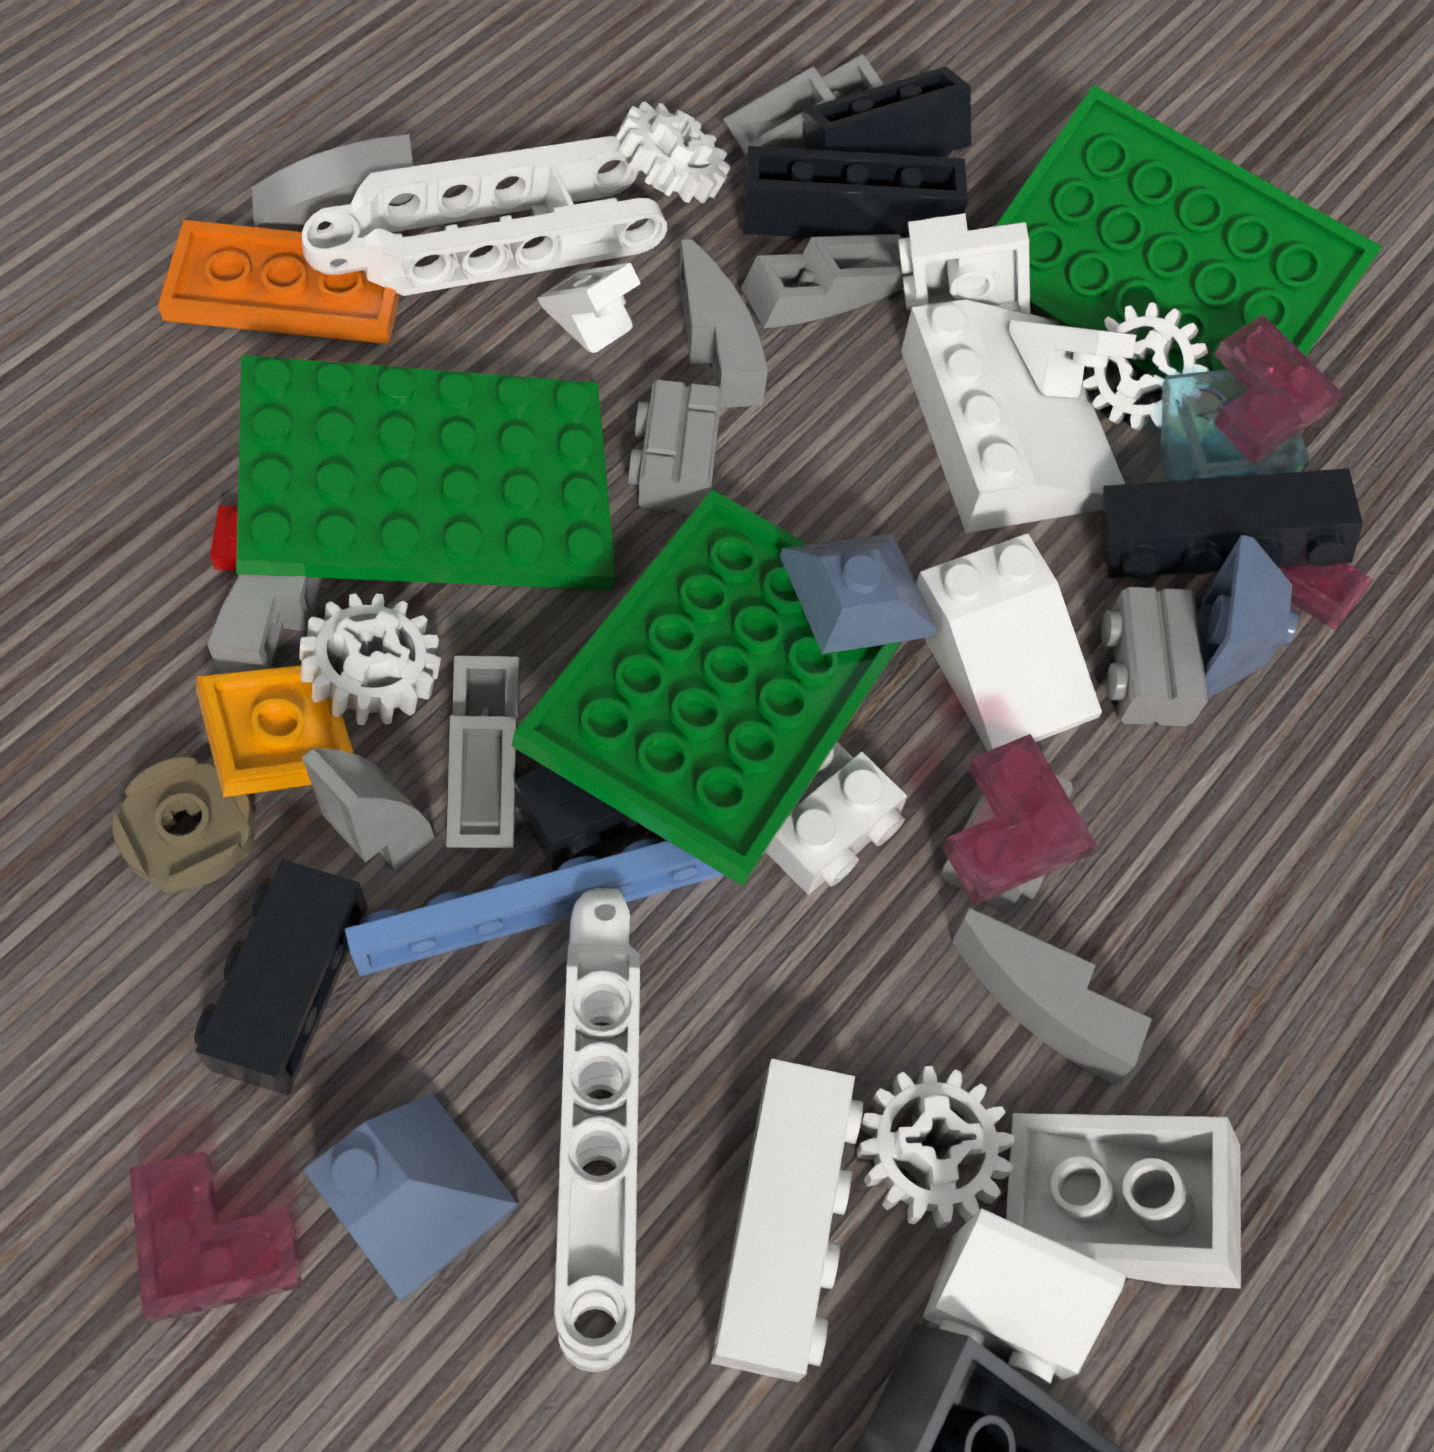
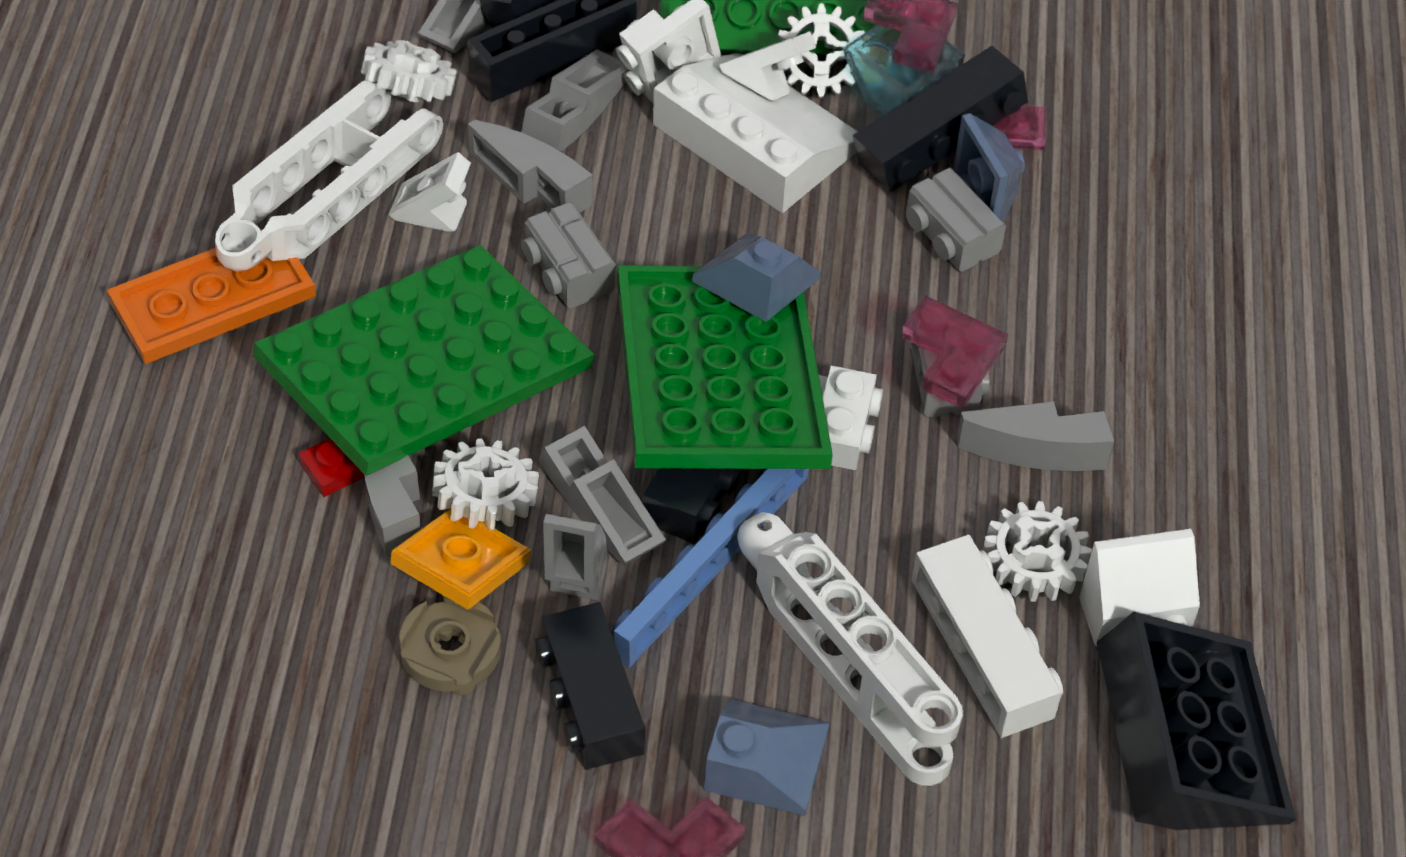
camera: 30 degrees left, 10 degrees down
light grey slope [252,134,414,232] -> none
white slope [916,533,1102,759] -> none
white slope [1006,1113,1241,1289] -> none

